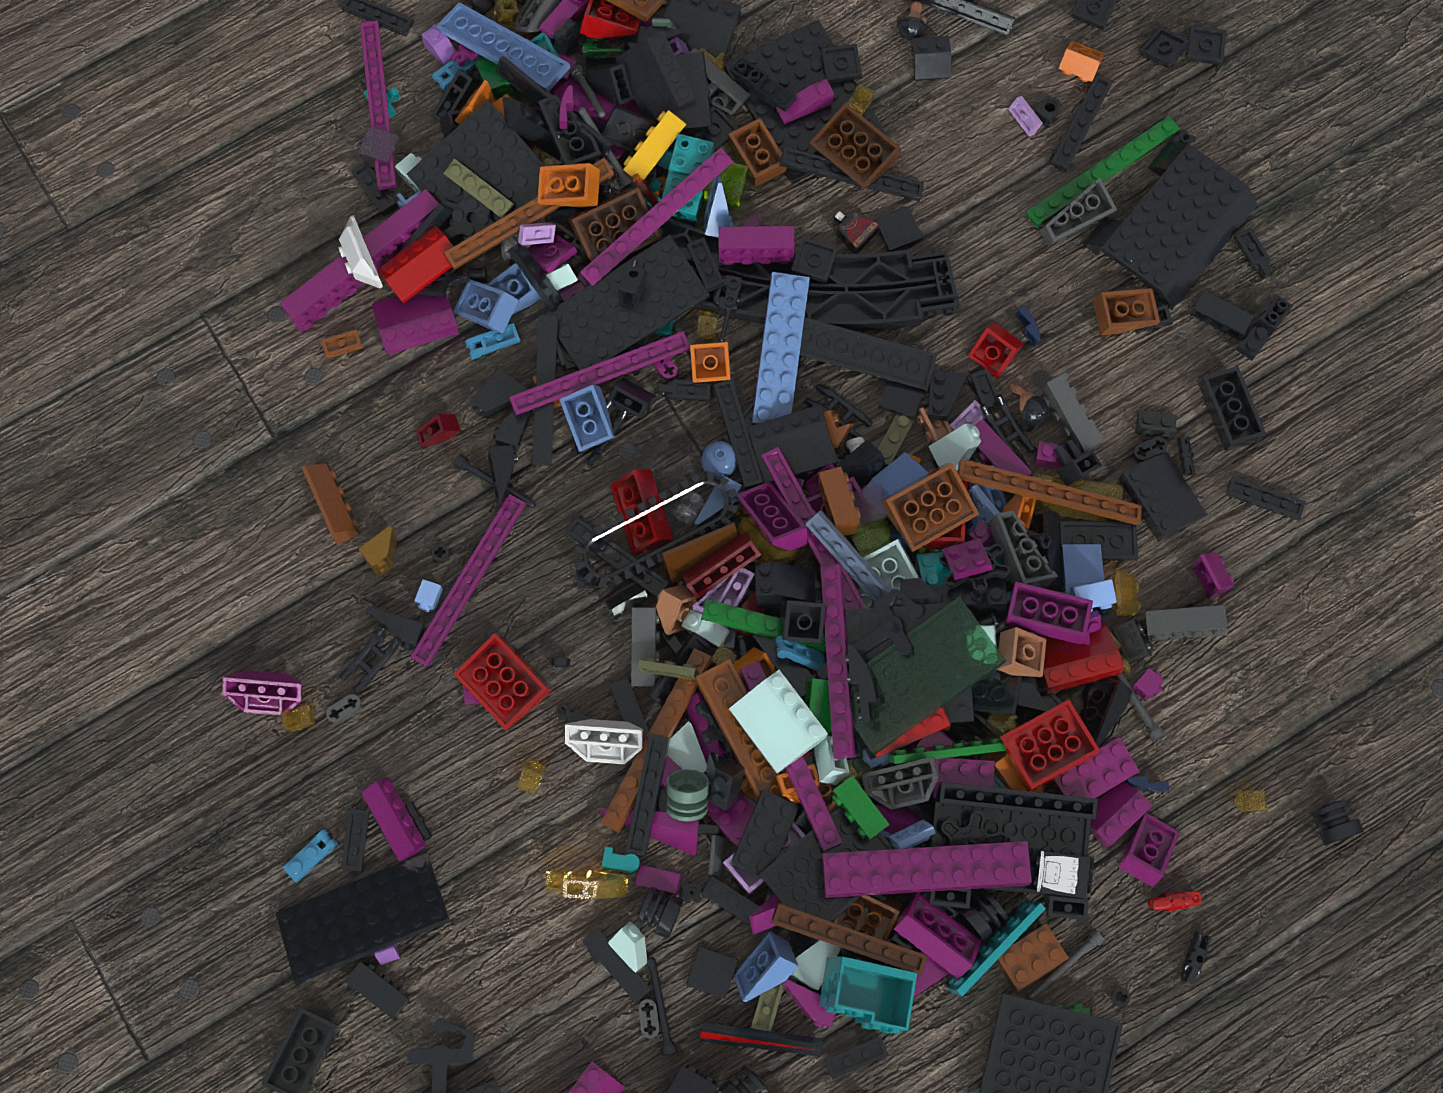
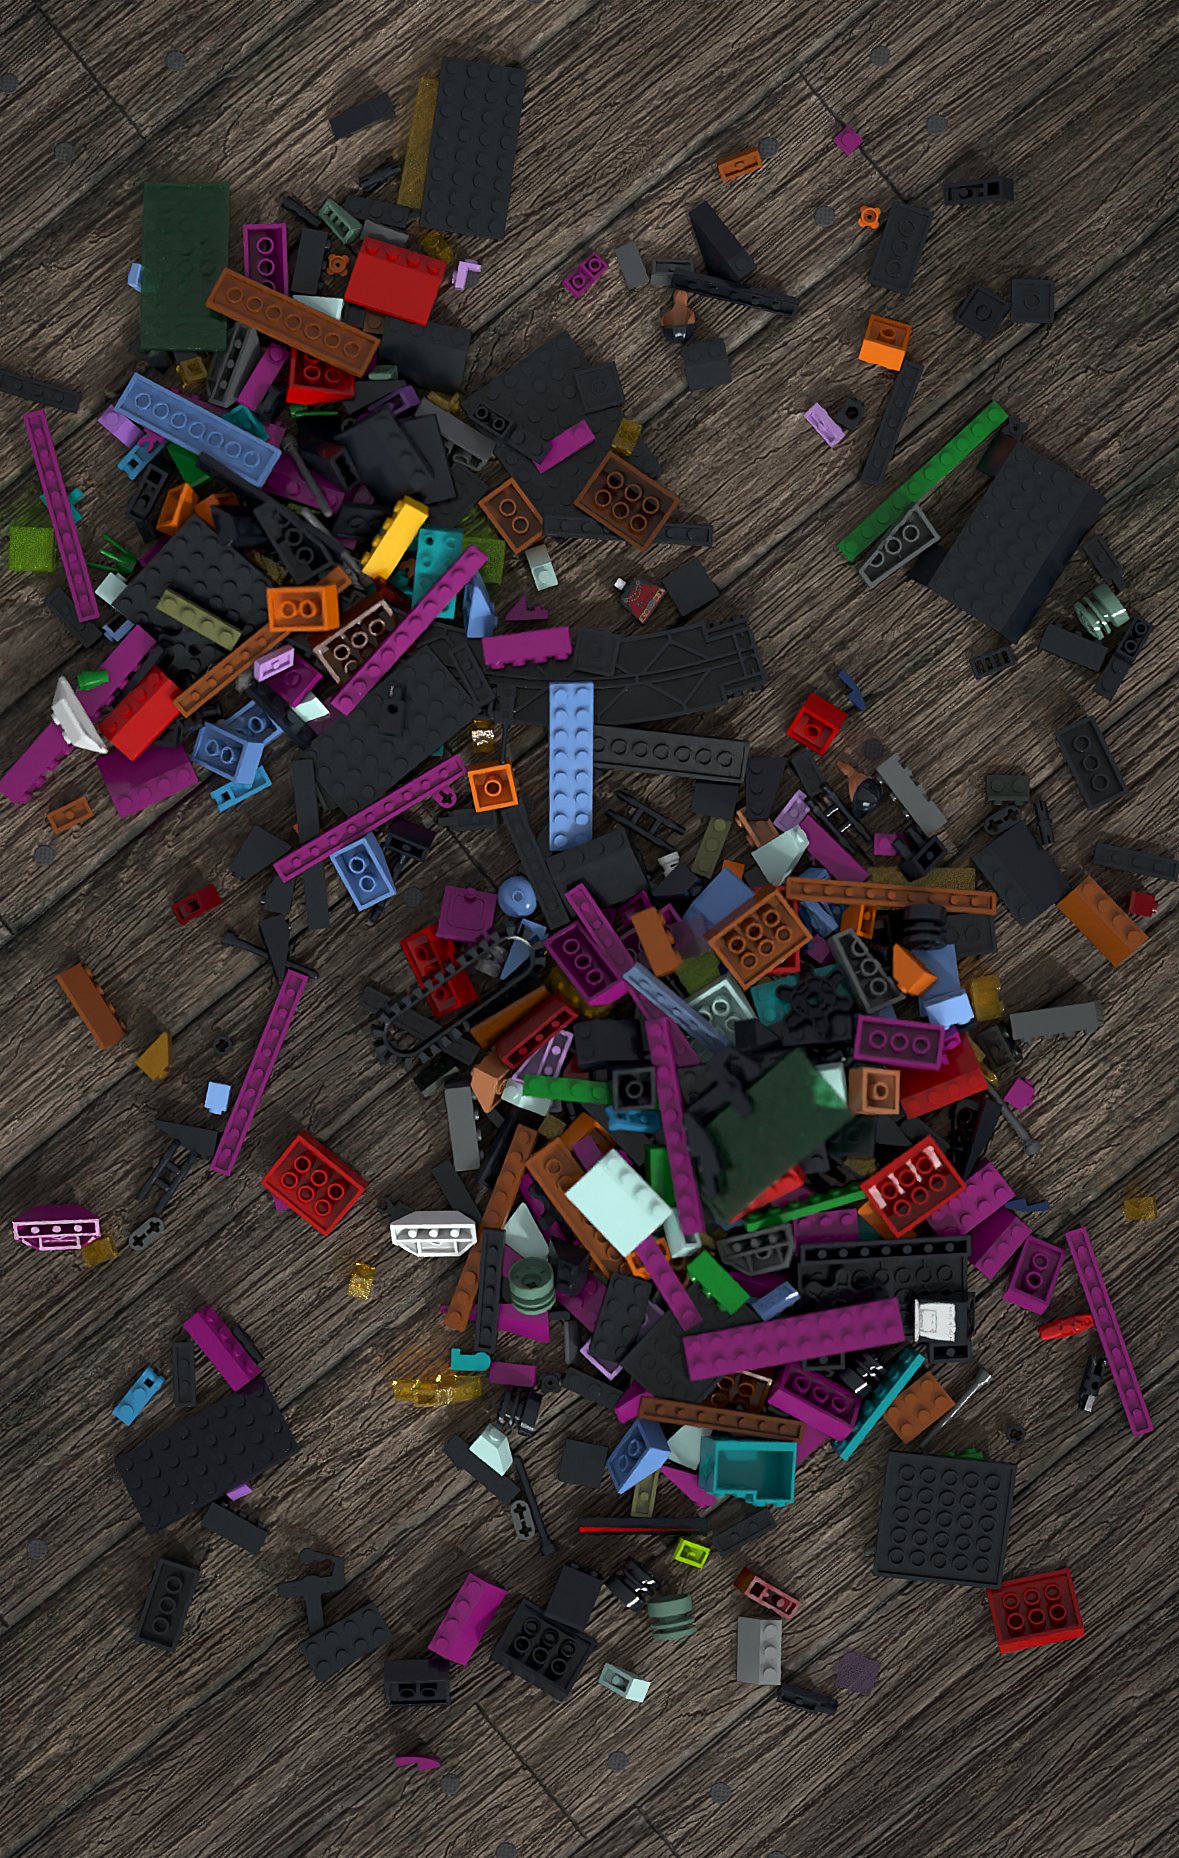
camera: 10 degrees left, 15 degrees up
clear purple piece [358,126,400,164] -> none
black tile [551,658,571,667] -> none
magenta slope [559,86,574,129] -> none
olive plate [637,658,700,680] -> none
dark orange slope [823,410,854,449] -> none
magenta plate [942,538,992,580] -> none
dark orange slope [1093,288,1160,335] -> none
magenta slope [1191,552,1234,599] -> none
none -> clear neon green brick [9,526,56,573]
none -> green cone [76,669,109,691]
none -> green plant [86,533,138,576]
none -> magenta container [435,885,497,945]
none -> light aqua slope [525,544,558,591]
none -> lime slope [672,1535,711,1569]
none -> orange slope [893,944,939,998]
none -> black wheel [902,904,947,951]
none -> dark orange slope [1056,875,1149,967]
none -> magenta plate [1064,1226,1154,1437]
none -> sand green wheel [1073,583,1129,641]
none -> dark red slope [1124,891,1158,917]

